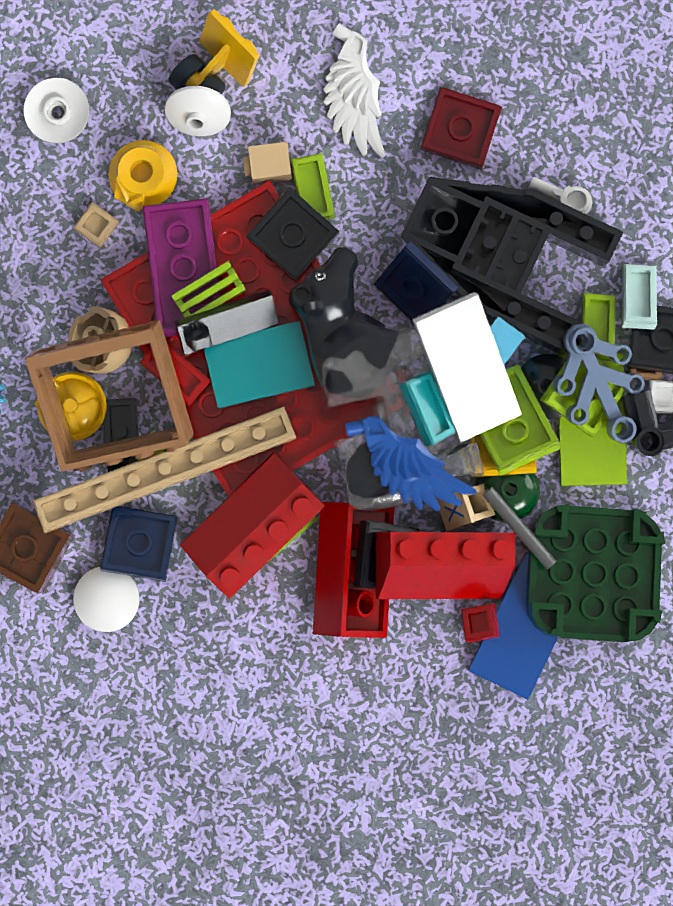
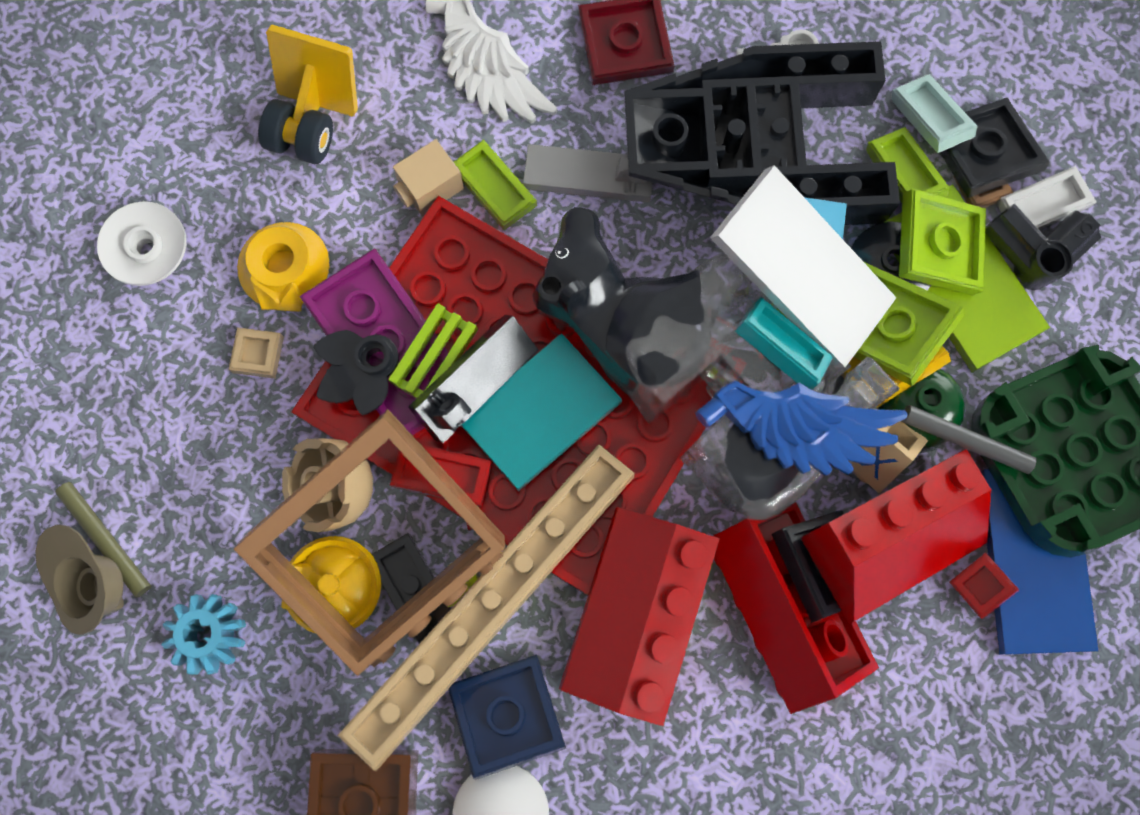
camera: 25 degrees left, 10 degrees down
white dish [165,86,231,136] -> none
black tile [246,188,339,282] -> none
dark blue tile [373,241,458,322] -> none
sand blue plant [553,324,645,443] -> none
none -> black plate [313,330,399,416]
none -> light grey hinge [523,144,652,203]

